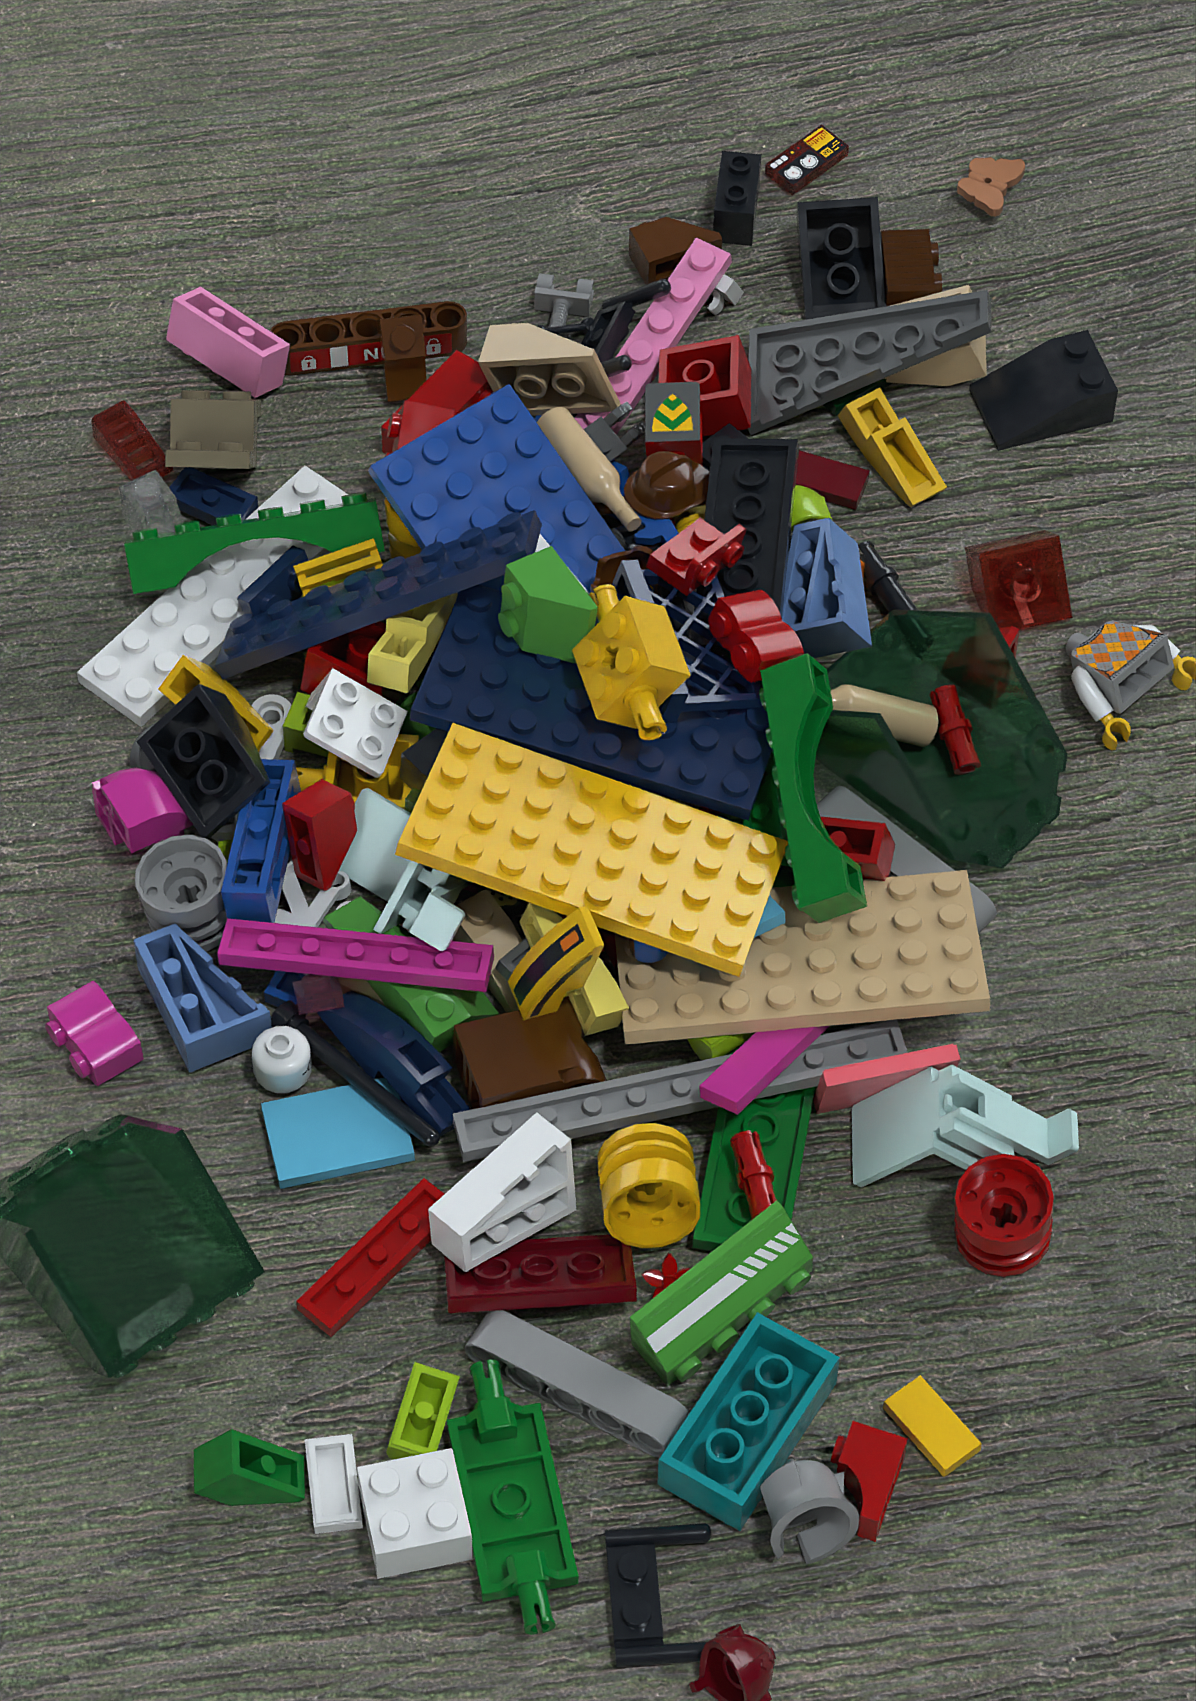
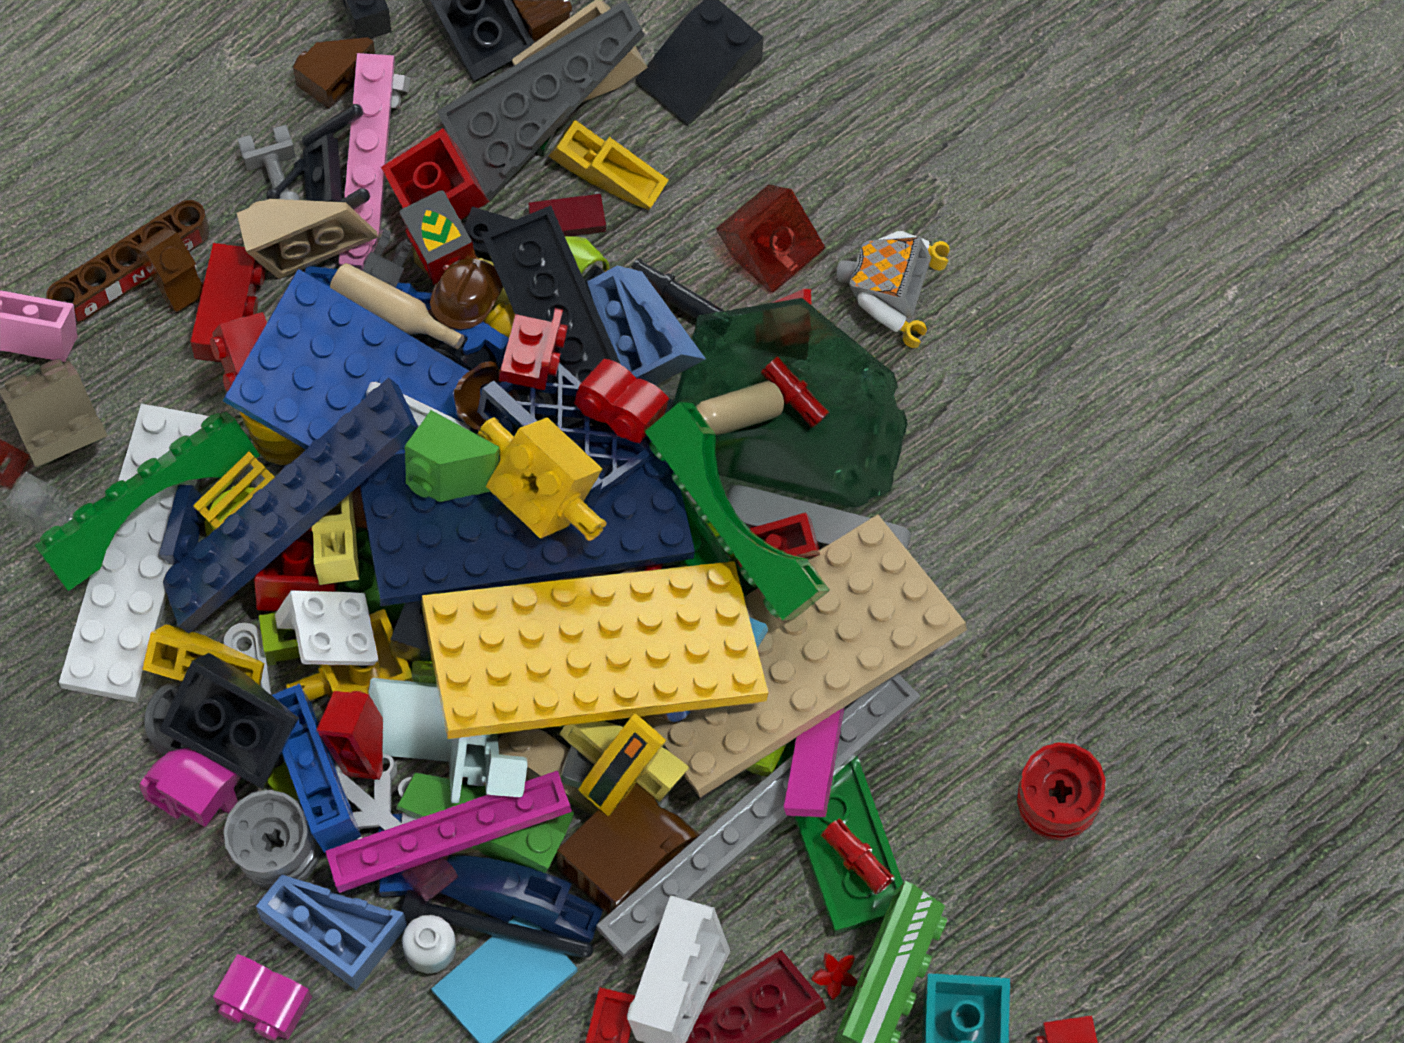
camera: 30 degrees left, 10 degrees up
dark blue plate [164,467,258,525] -> none
yellow wheel [597,1123,700,1248] -> none
coral tile [813,1044,961,1114] -> none
light aqua piece [852,1064,1079,1188] -> none
yellow tile [883,1375,982,1477] -> none

